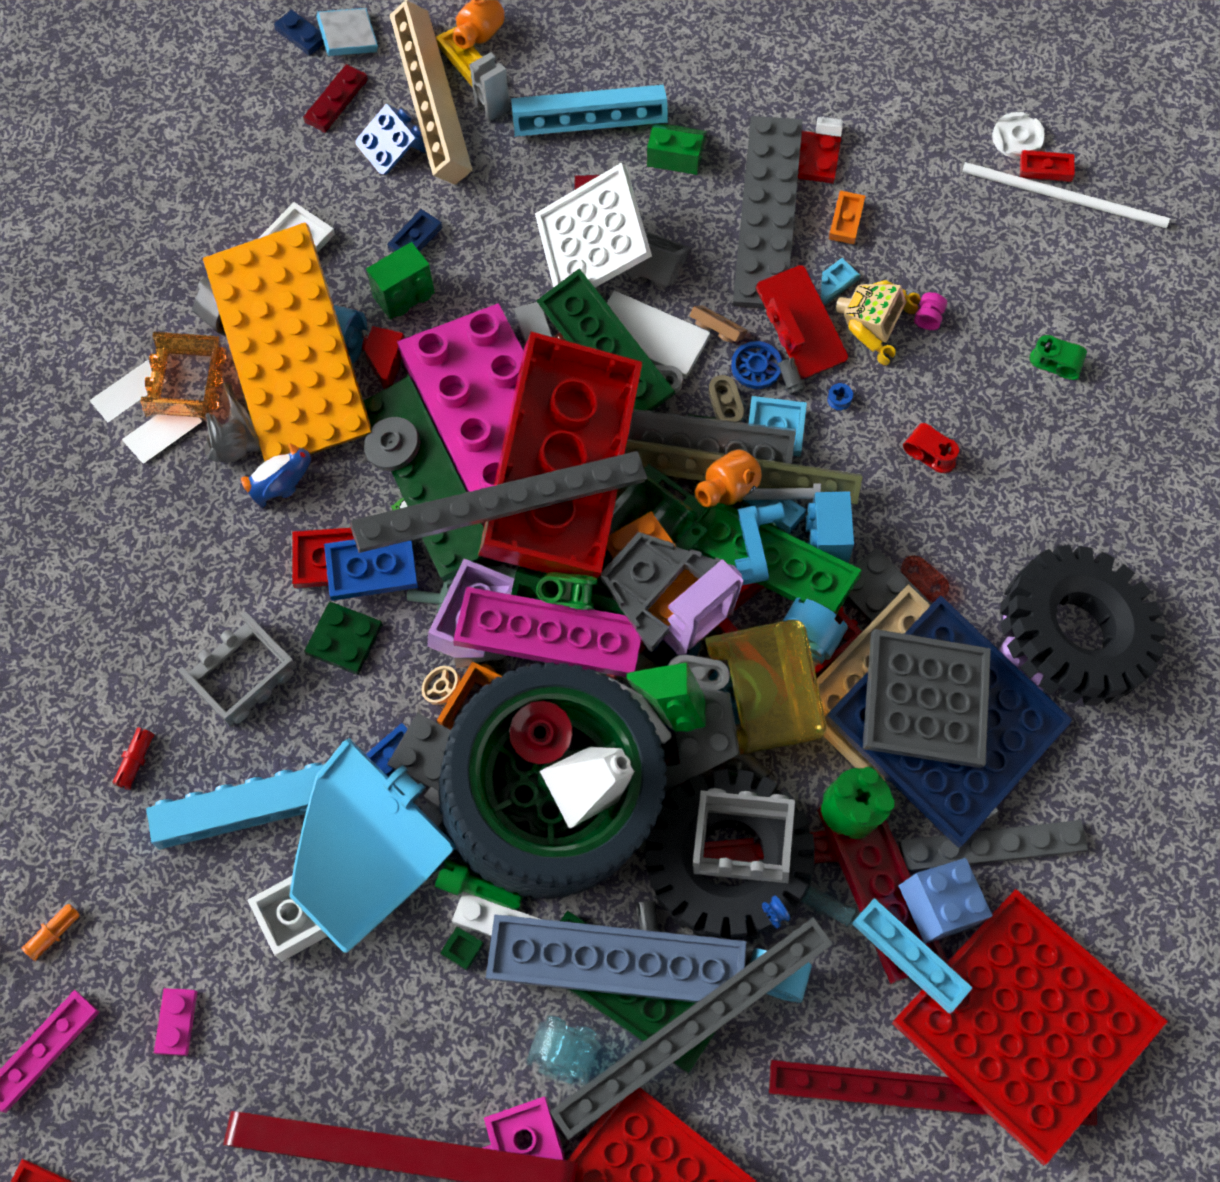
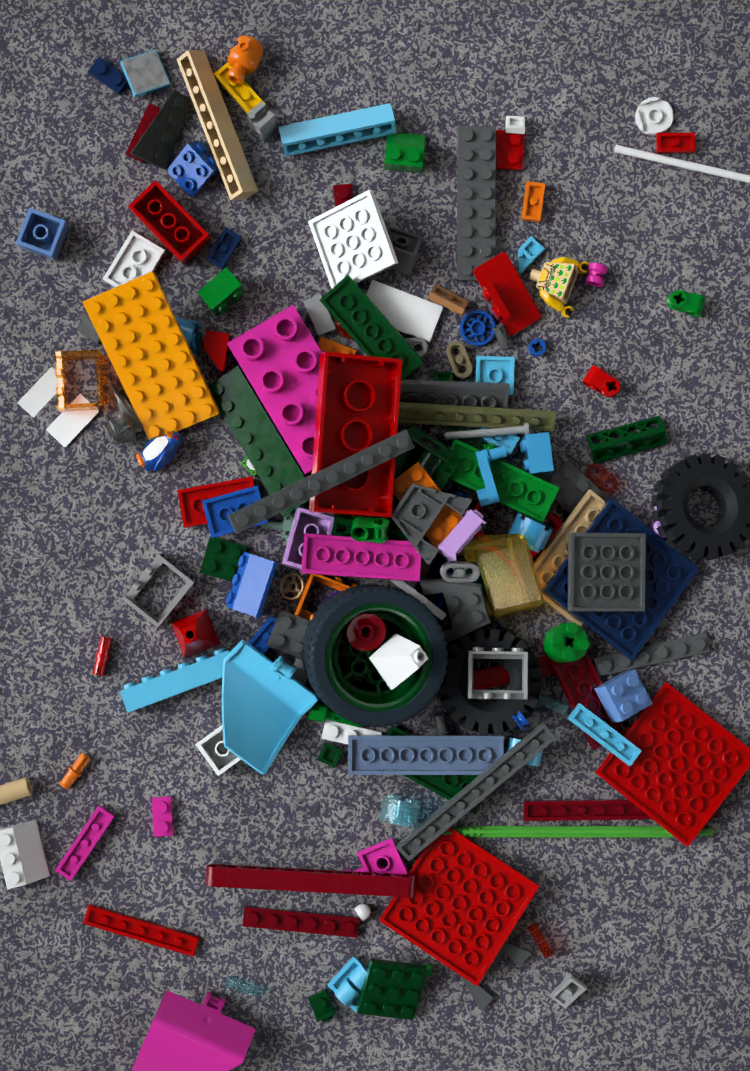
camera: 10 degrees left, 20 degrees up
dark grey piece [364,417,420,471] -> none
green slope [627,662,705,732] -> none
orange piece [695,450,762,507] -> none
none -> medium blue brick [16,208,70,261]
none -> red brick [128,180,211,266]
none -> pearl dark grey wing [130,90,191,170]
none -> red slope [171,609,220,658]
none -> slope [226,552,277,618]
none -> bright green axle [443,826,713,838]
none -> dark green fence [585,416,667,464]

